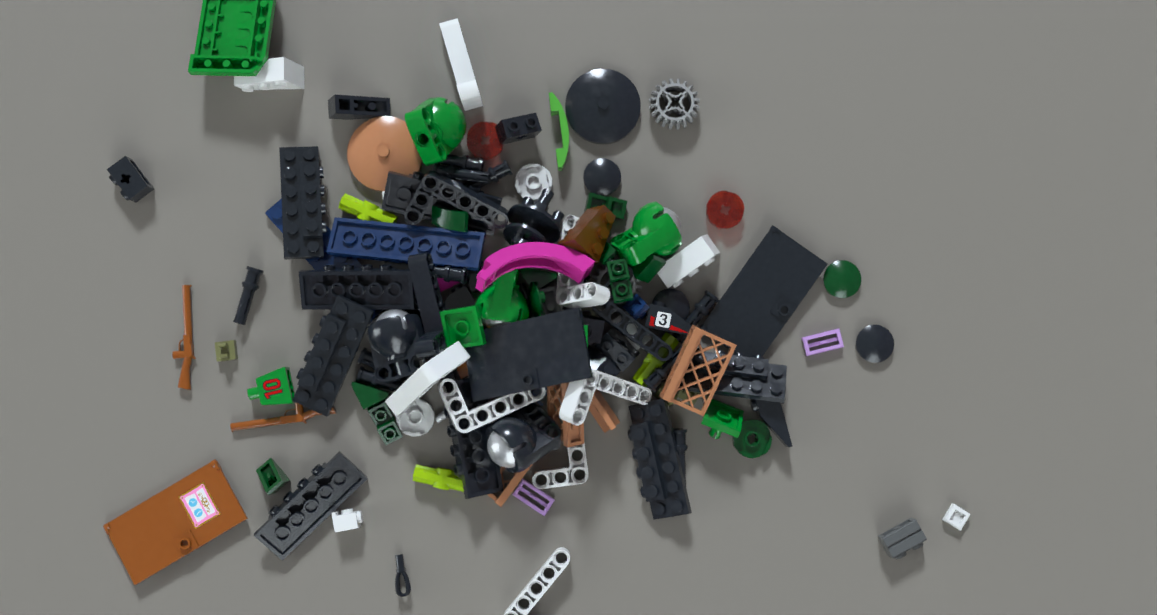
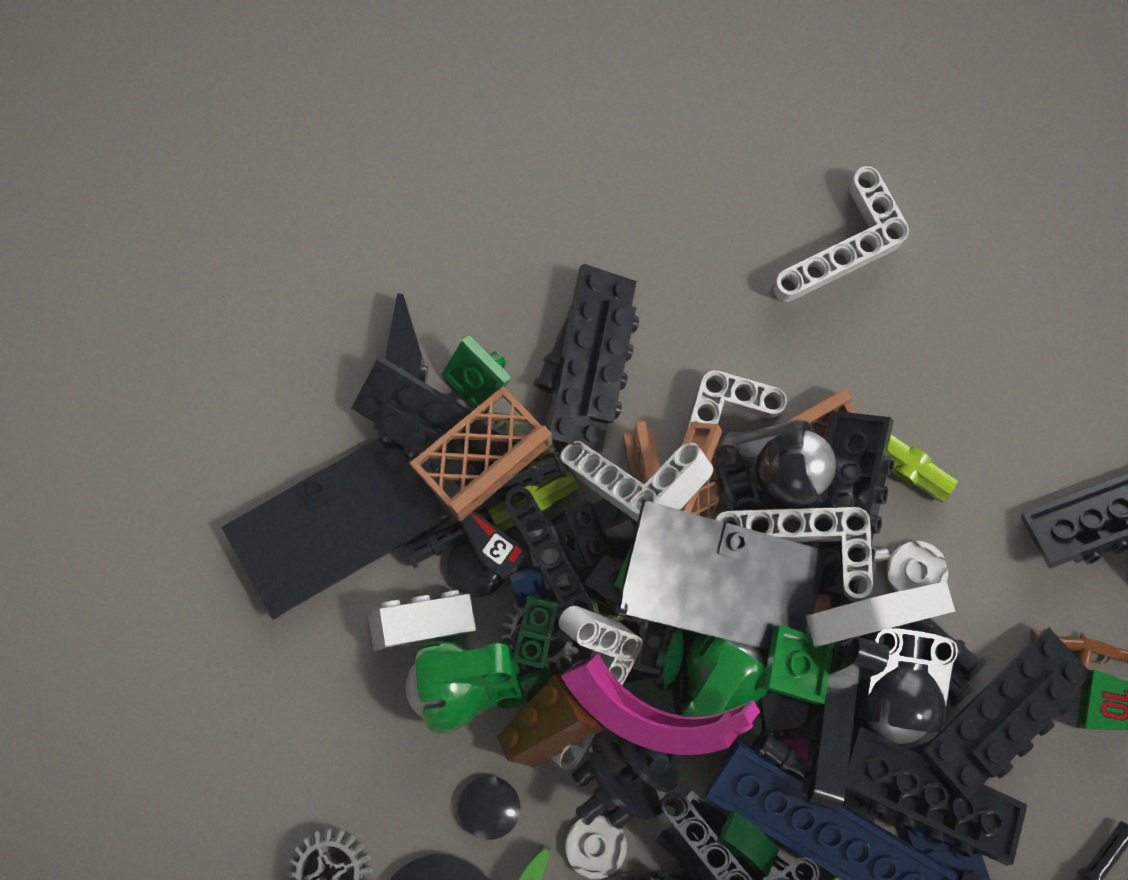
camera: 150 degrees left, 5 degrees down
white brick [332,508,363,532] -> none
dark green slope [351,381,392,410] -> none
dark green slope [368,400,403,445] -> none
black piece [395,554,411,597] -> none
lavender tile [512,478,555,516] -> none
dark green slope [584,193,627,220] -> none
dark green slope [627,255,666,283] -> none
clear red plate [706,191,744,229] -> none
dark green plate [732,420,772,458] -> none
lavender tile [801,329,844,356] -> none
dark green dish [823,260,861,298] -> none
black dish [855,325,894,363] -> none
dark grey brick [878,518,927,559] -> none
white tile [942,503,970,531] -> none

